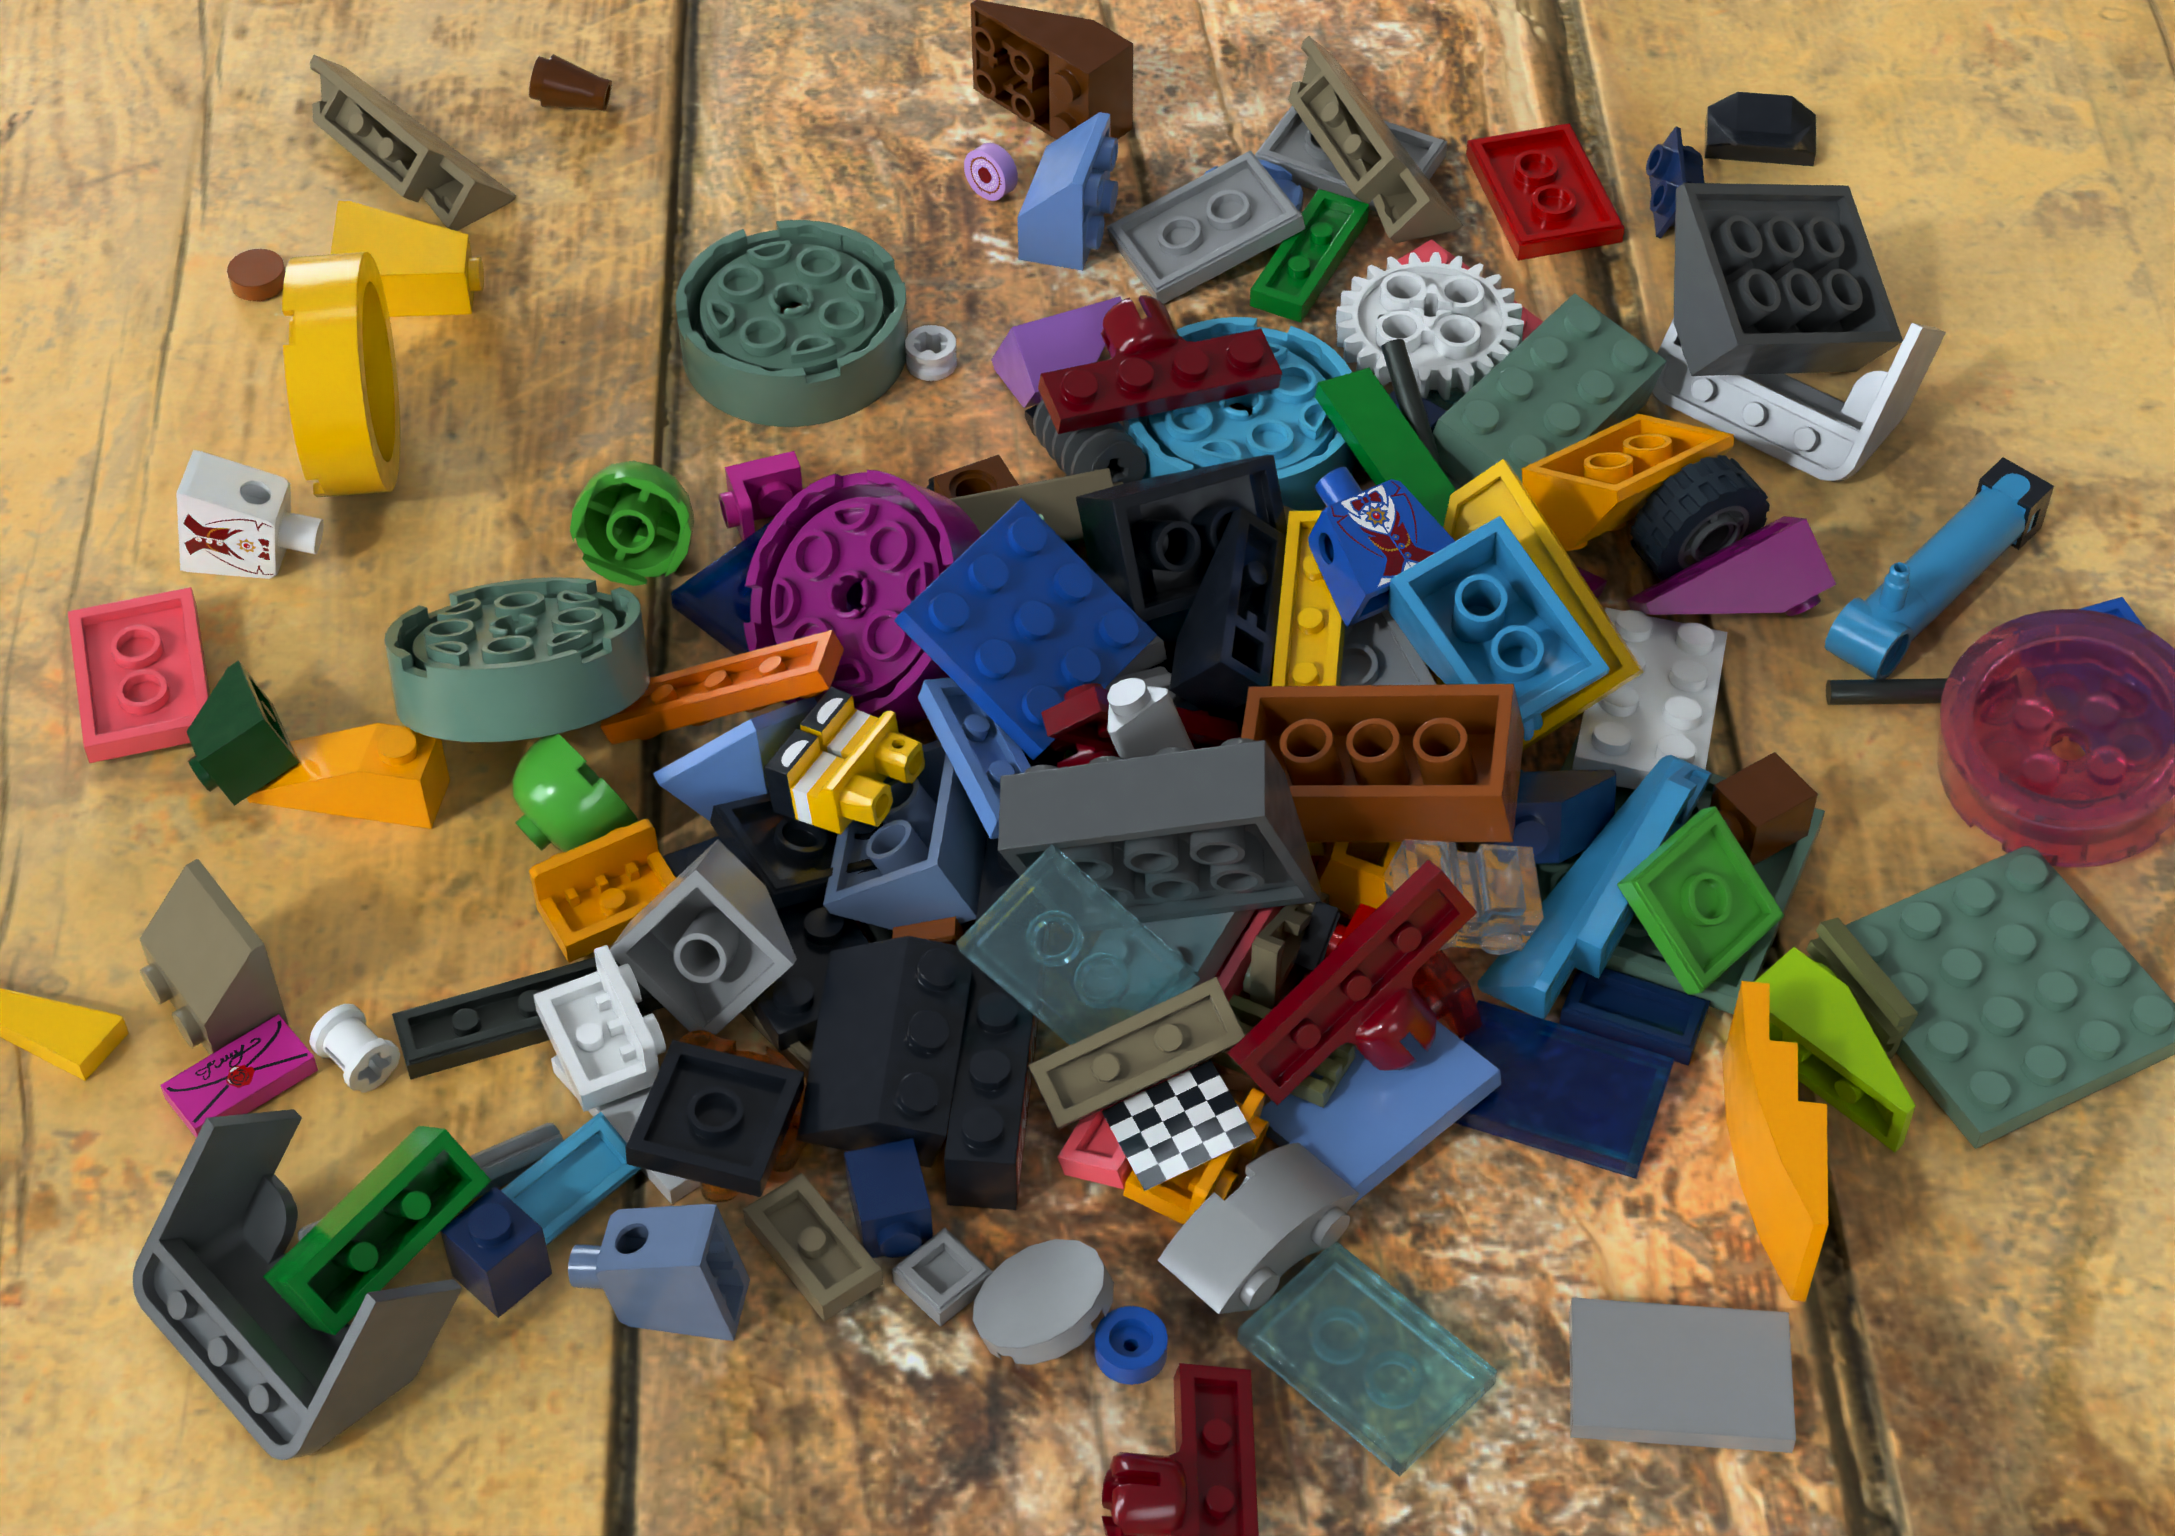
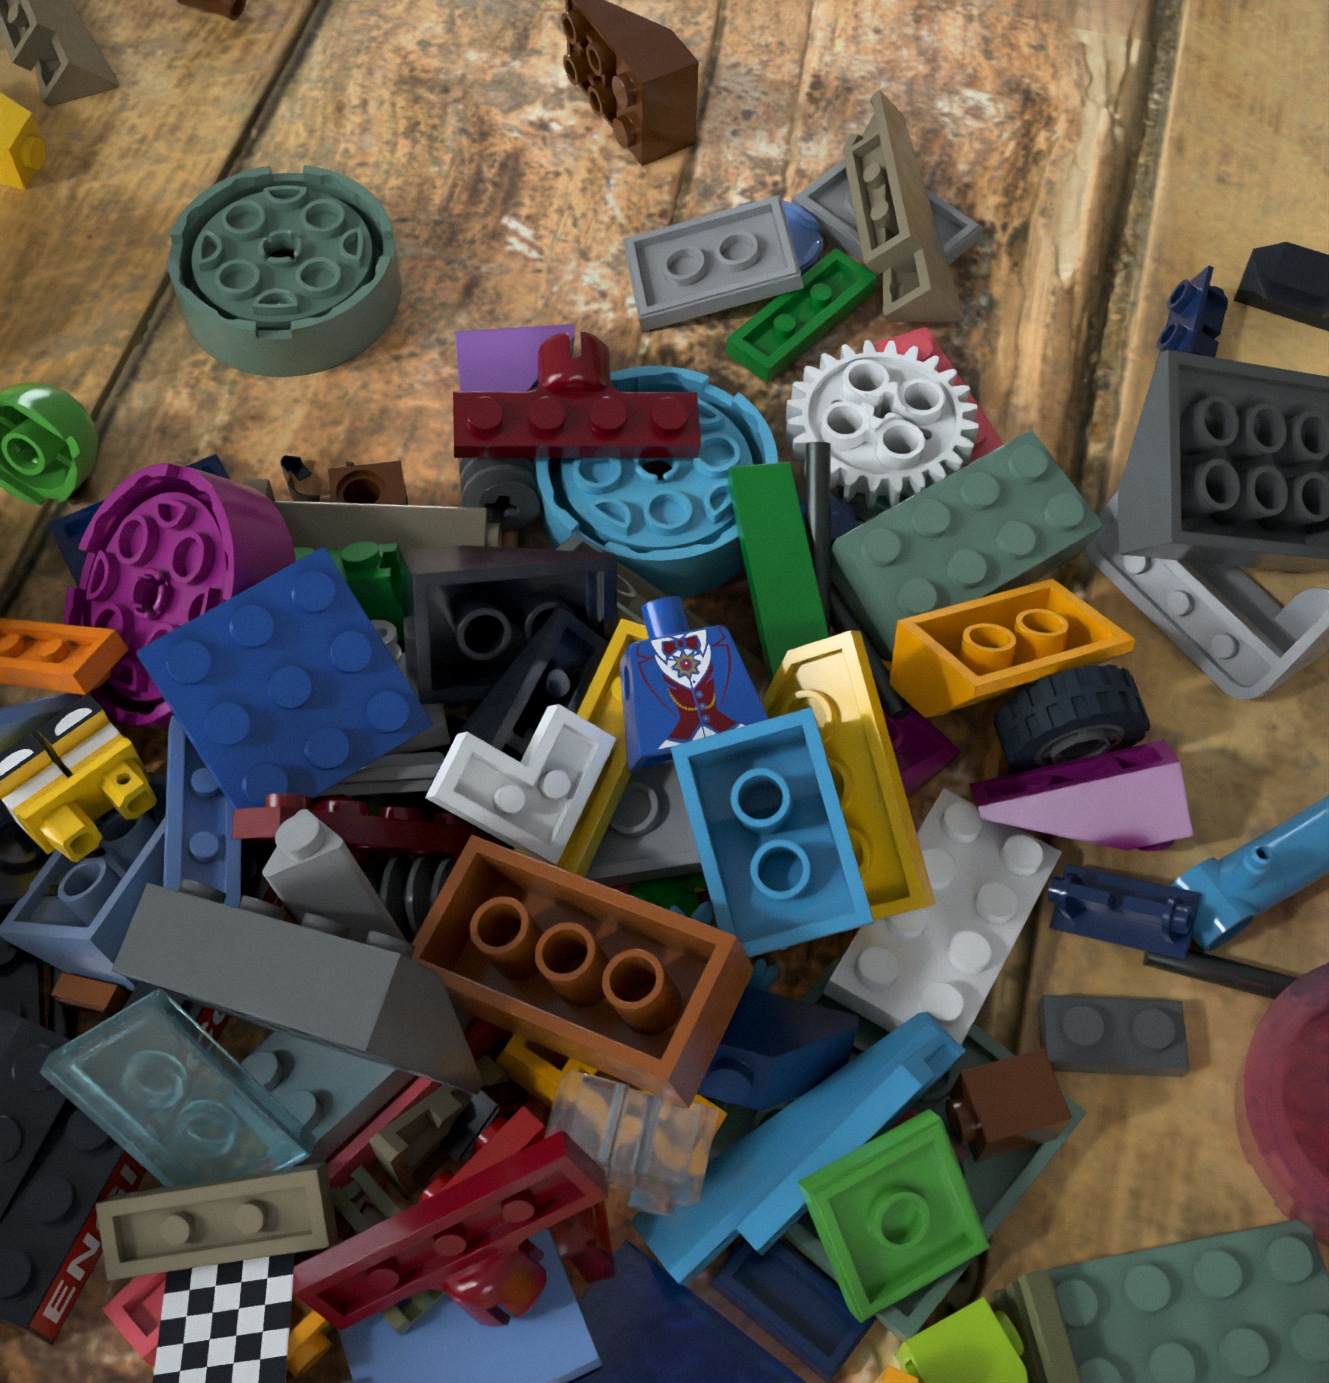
camera: 15 degrees right, 10 degrees up
dark pink bracket [719,451,803,547] -> none
white bush [905,325,957,381] -> none
lavender tile [964,143,1018,201] -> none
medium blue slope [1017,112,1118,271] -> none
red tile [1466,123,1625,261] -> none
none -> white plate [425,704,617,865]
none -> dark grey plate [1038,995,1189,1077]
none -> dark blue hinge [1048,864,1202,961]

